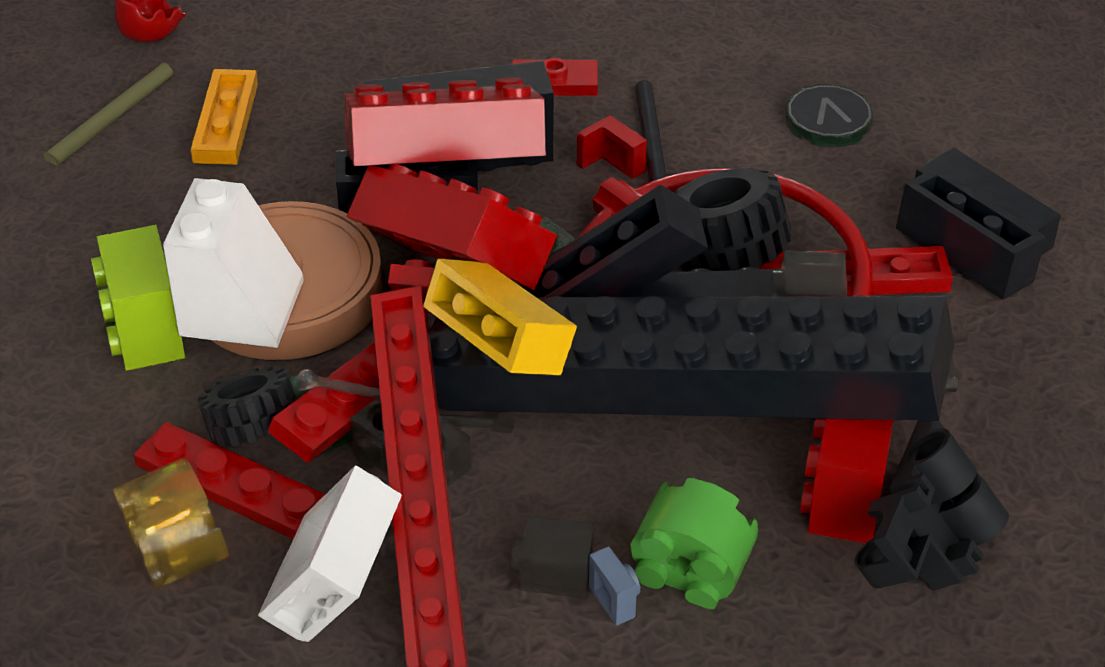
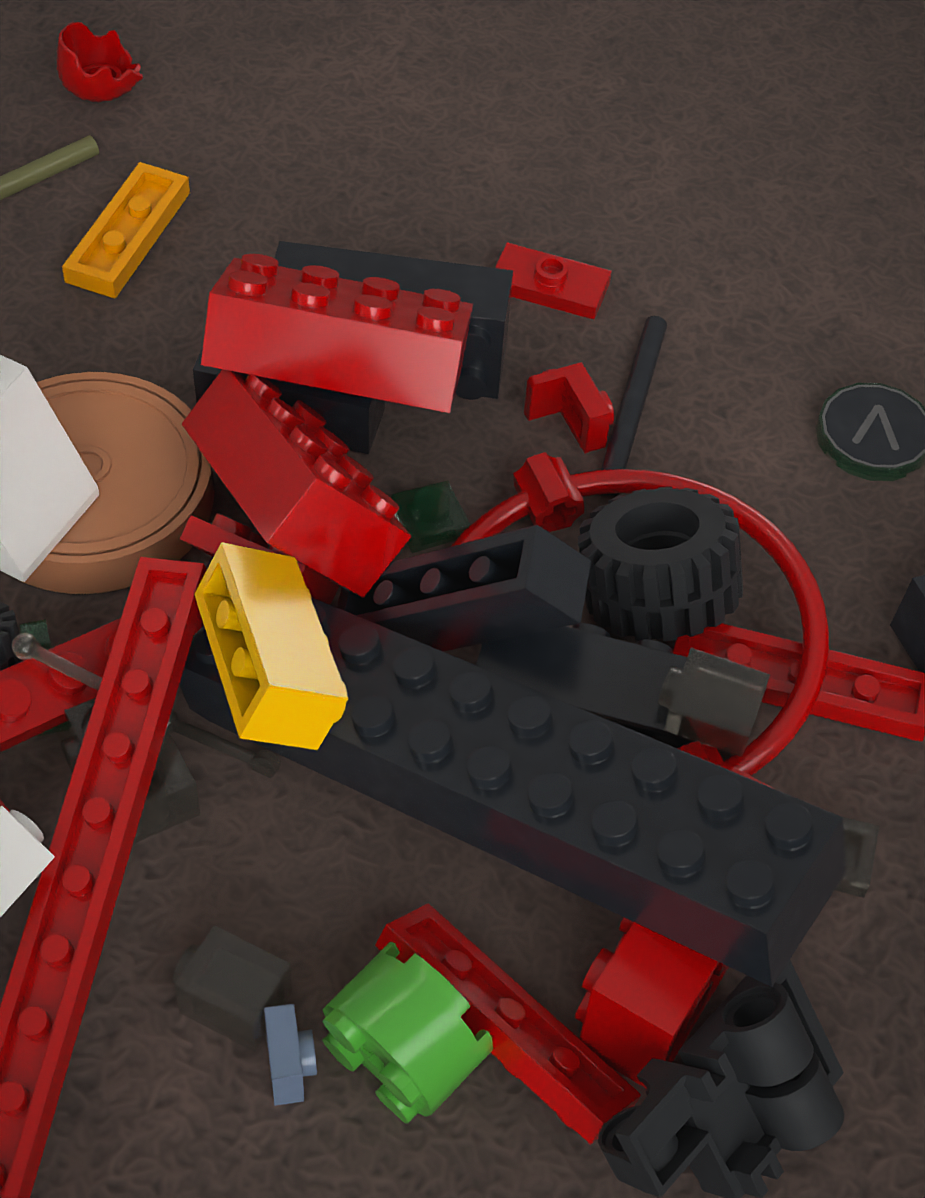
camera: 15 degrees right, 10 degrees up
none -> red plate [375,903,641,1144]

